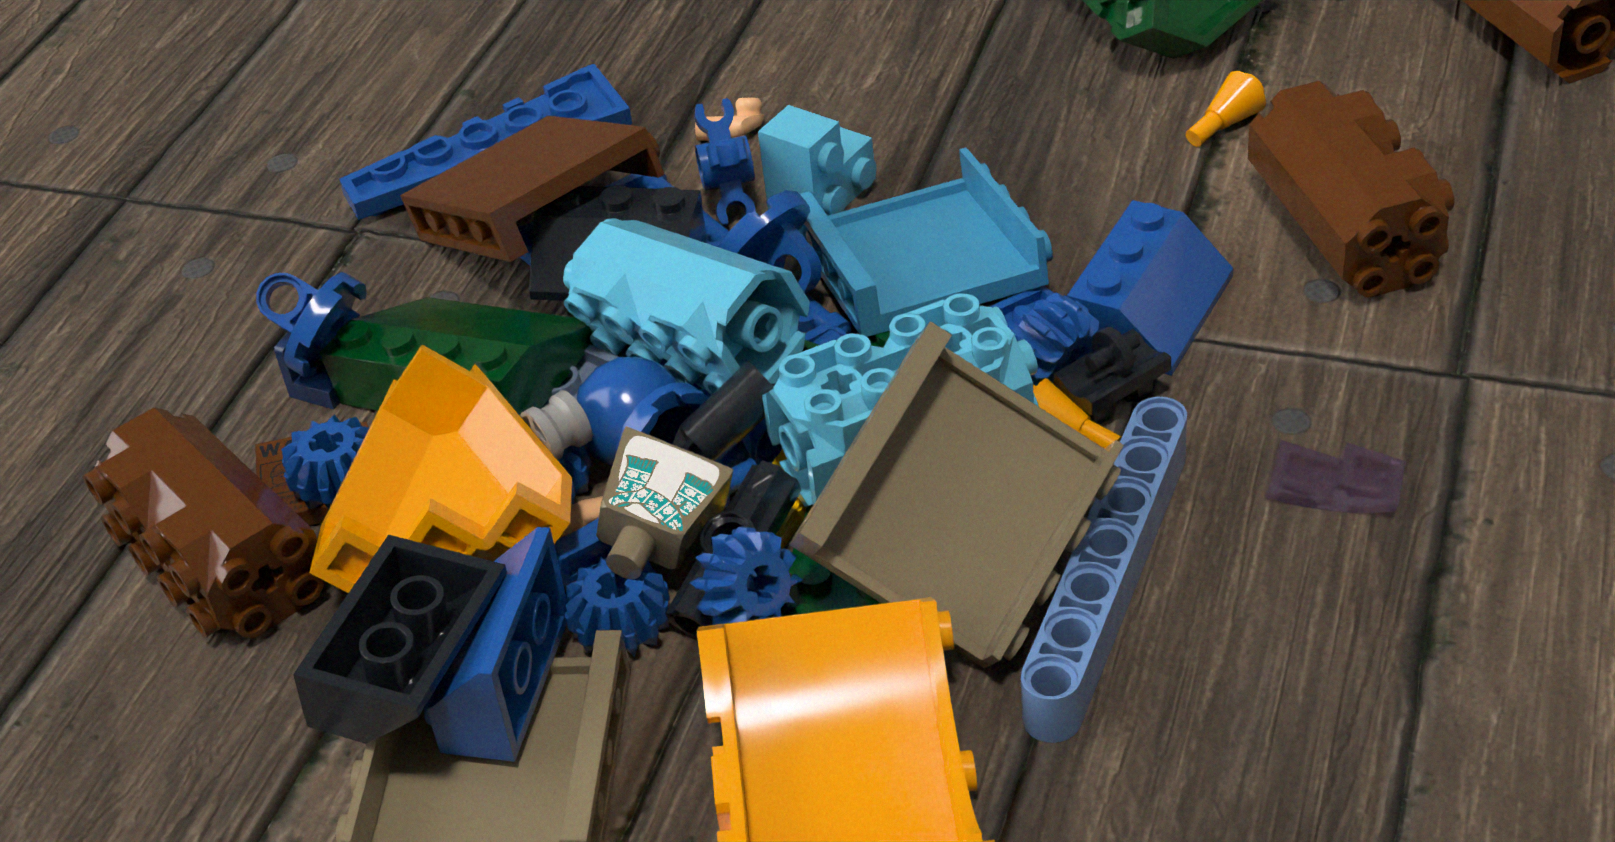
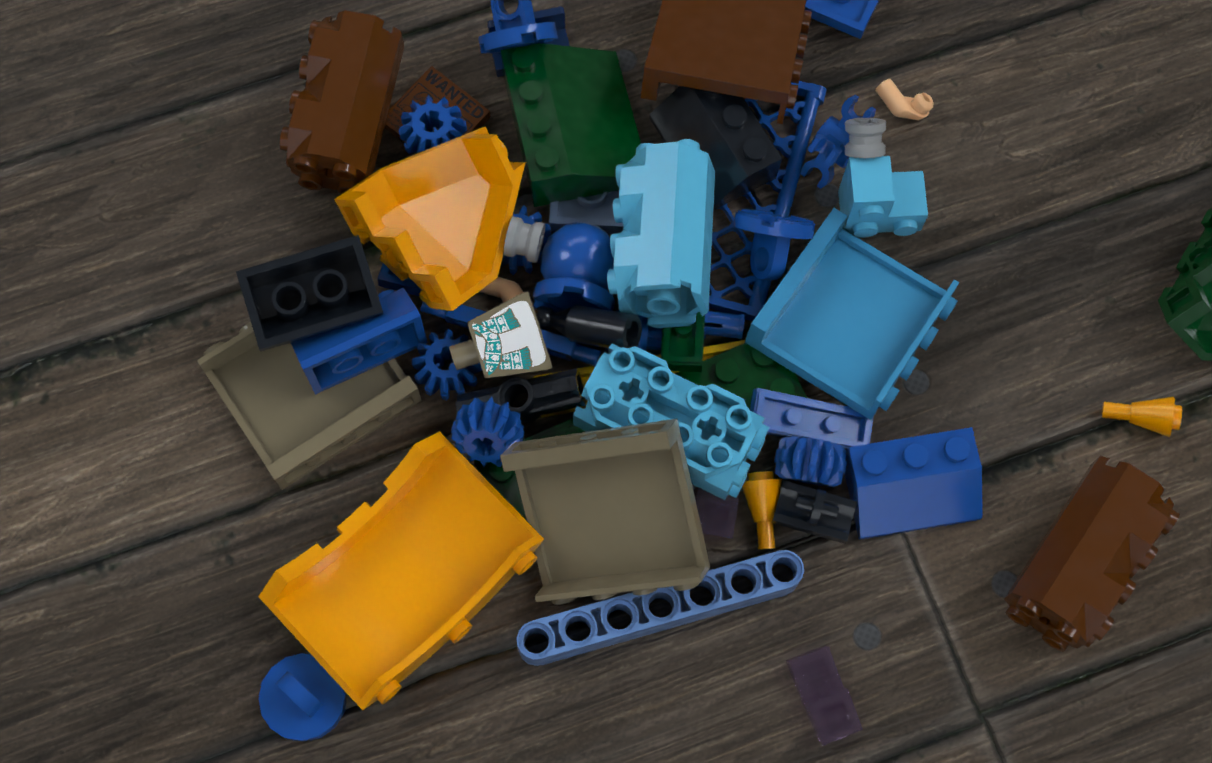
camera: 45 degrees right, 30 degrees up
none -> light grey wheel [845,118,886,158]

